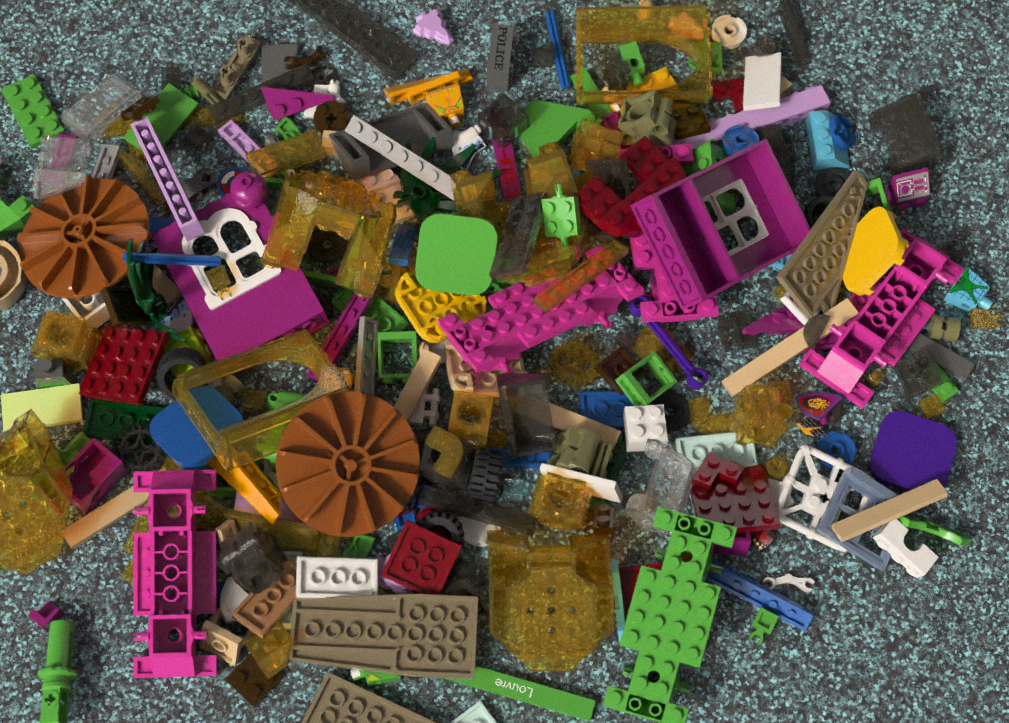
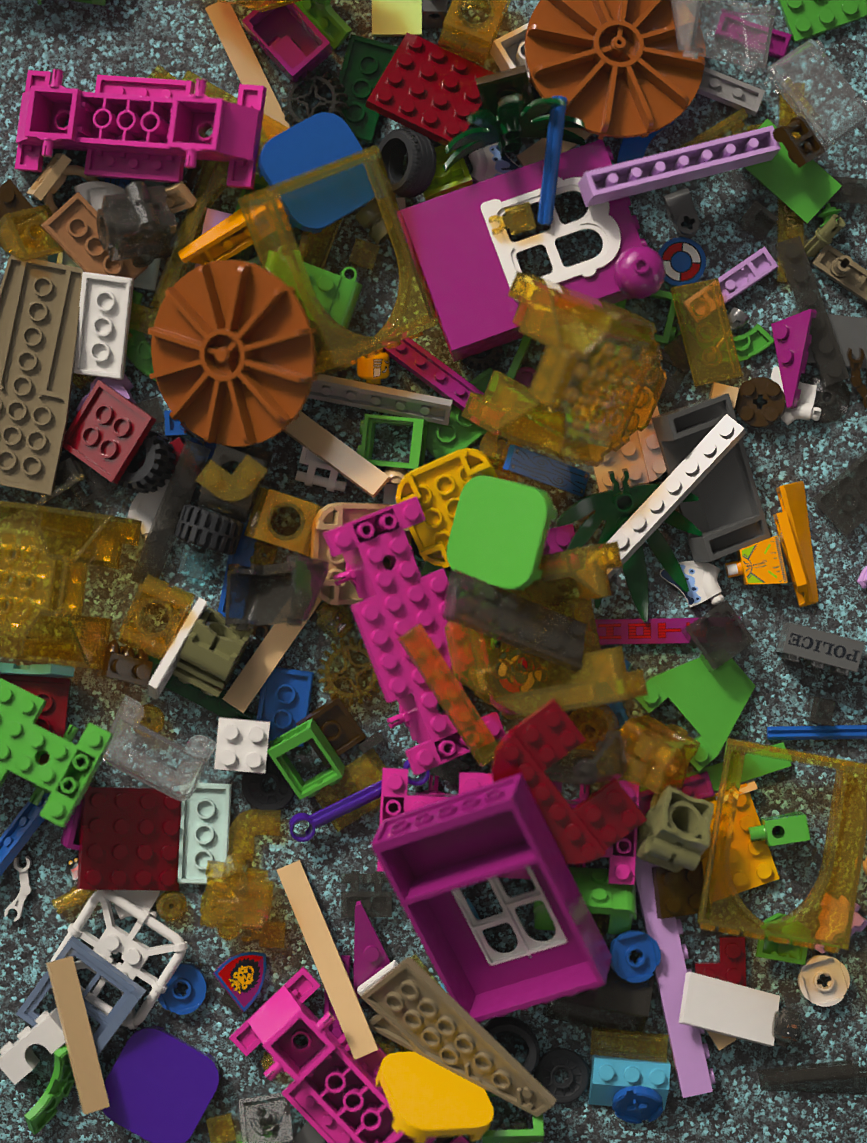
camera: 105 degrees right, 20 degrees up
bright green plate [541,184,582,249] -> none
clear smoke plate [603,51,631,96] -> none
dark red plate [692,452,745,491] -> none
sticker [796,416,828,437] -> none
clear smoke tile [803,314,831,351] -> none
none -> clear yellow pin [52,885,97,914]
none -> clear yellow plate [590,1027,669,1063]

